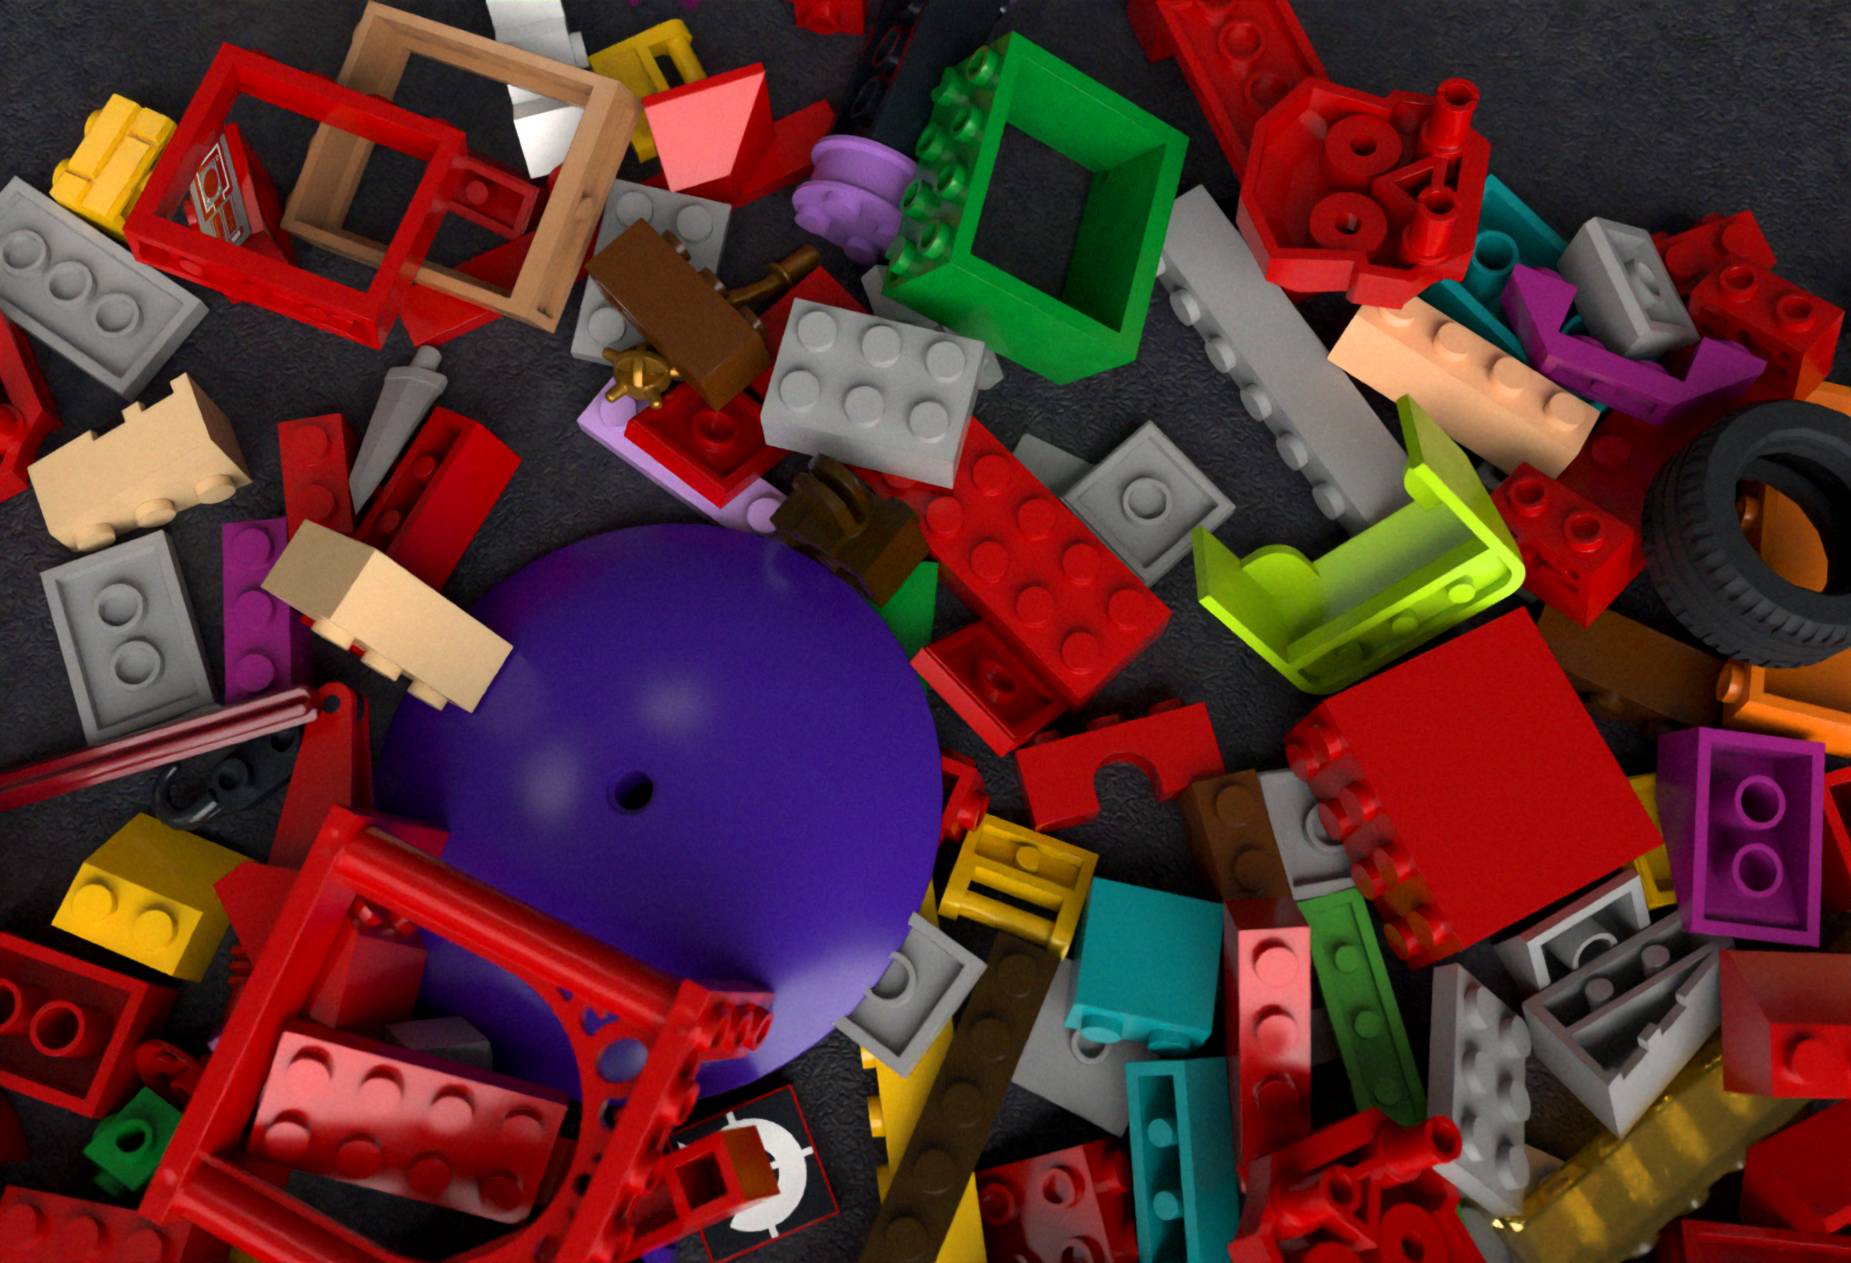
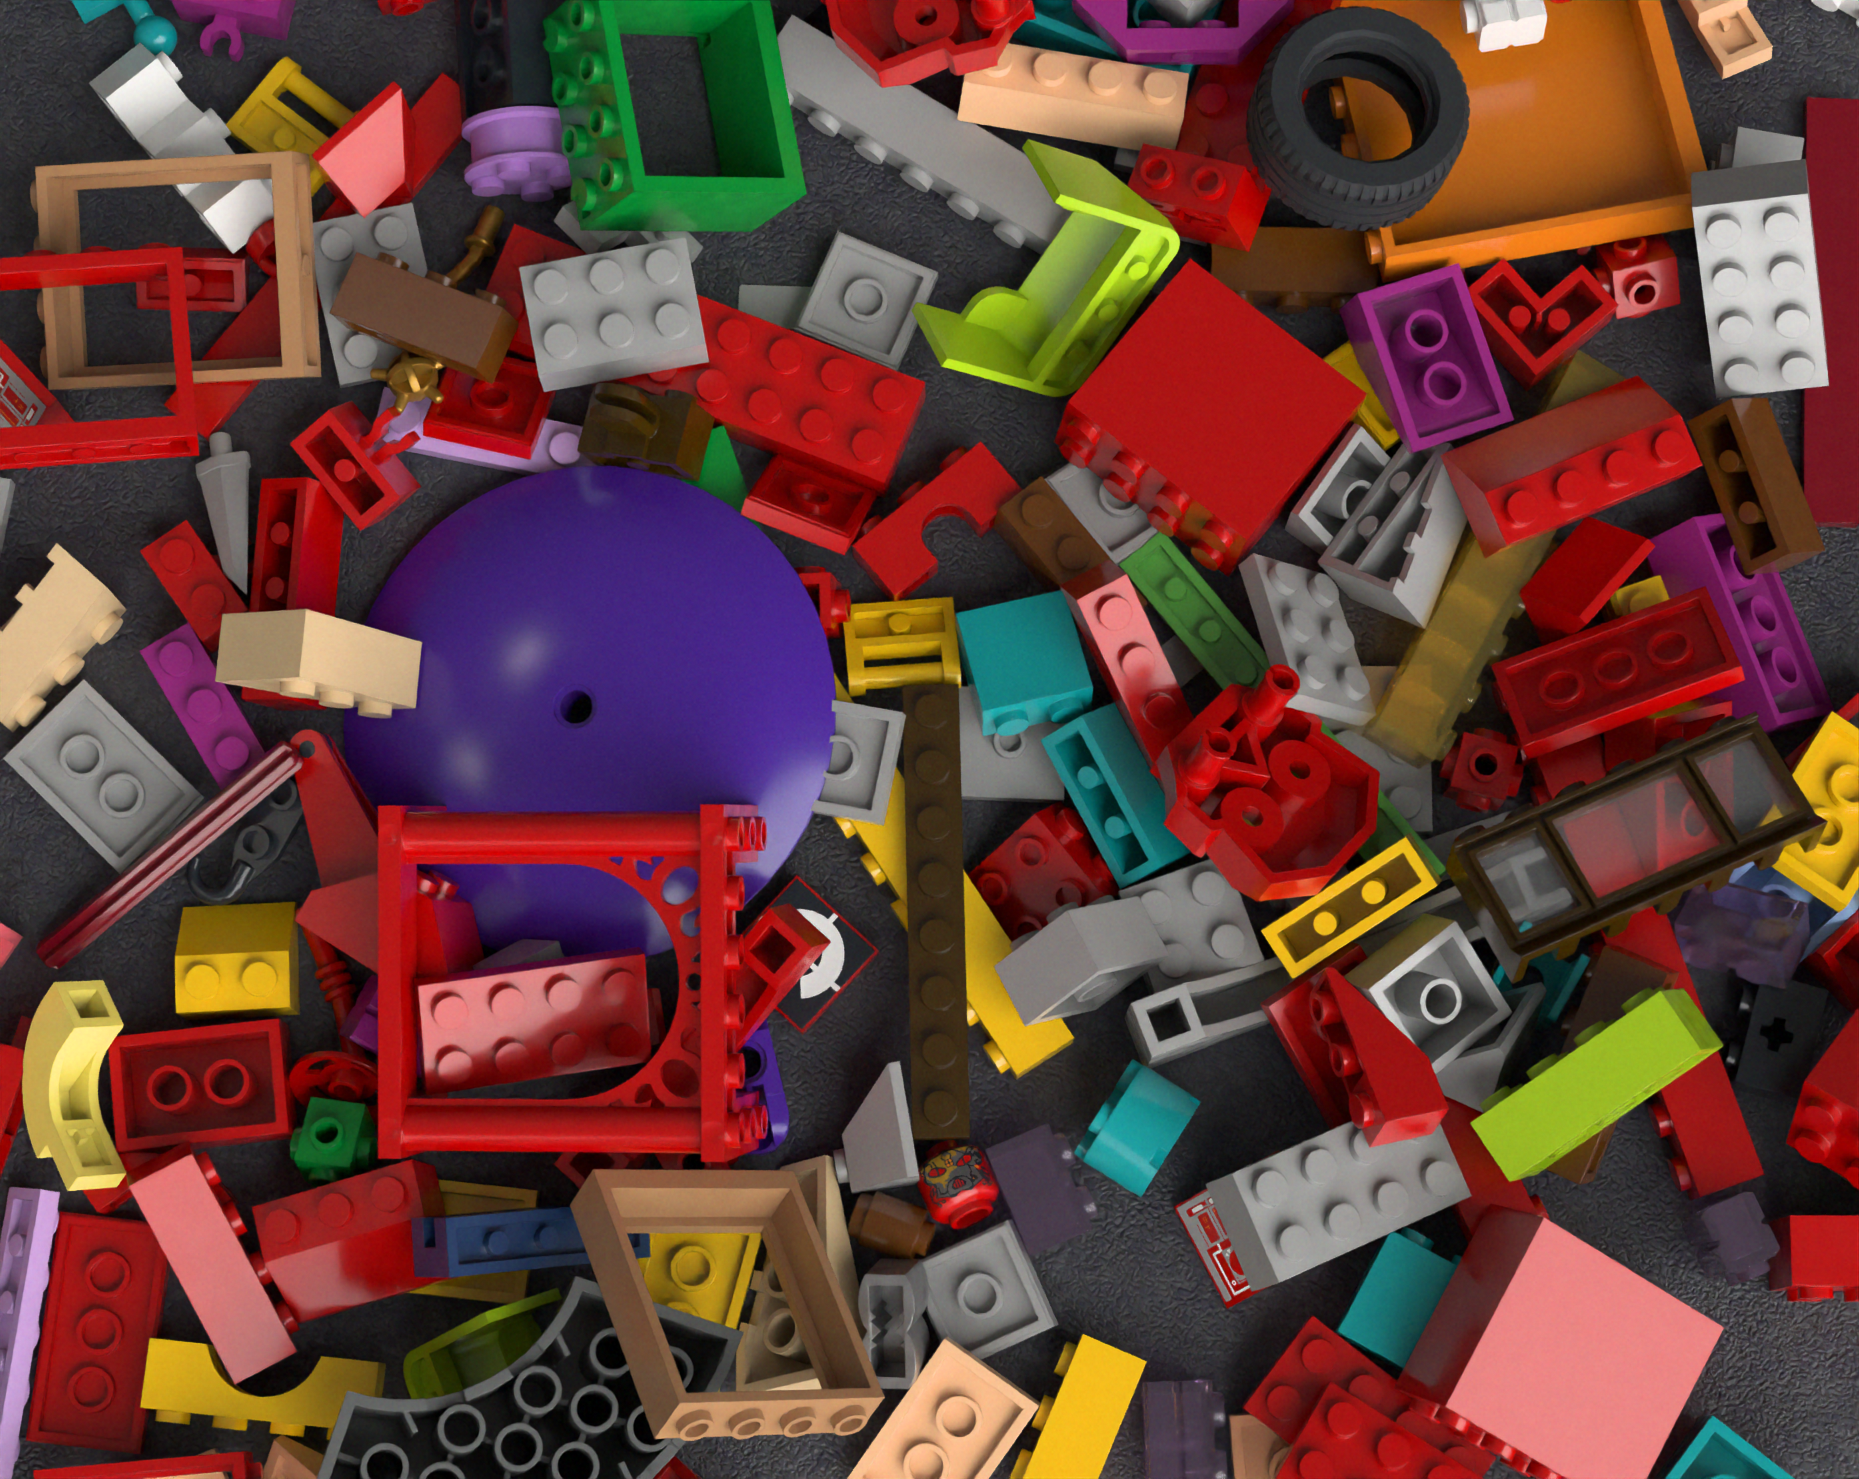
camera: 25 degrees left, 5 degrees up
none -> red brick [290,400,421,531]

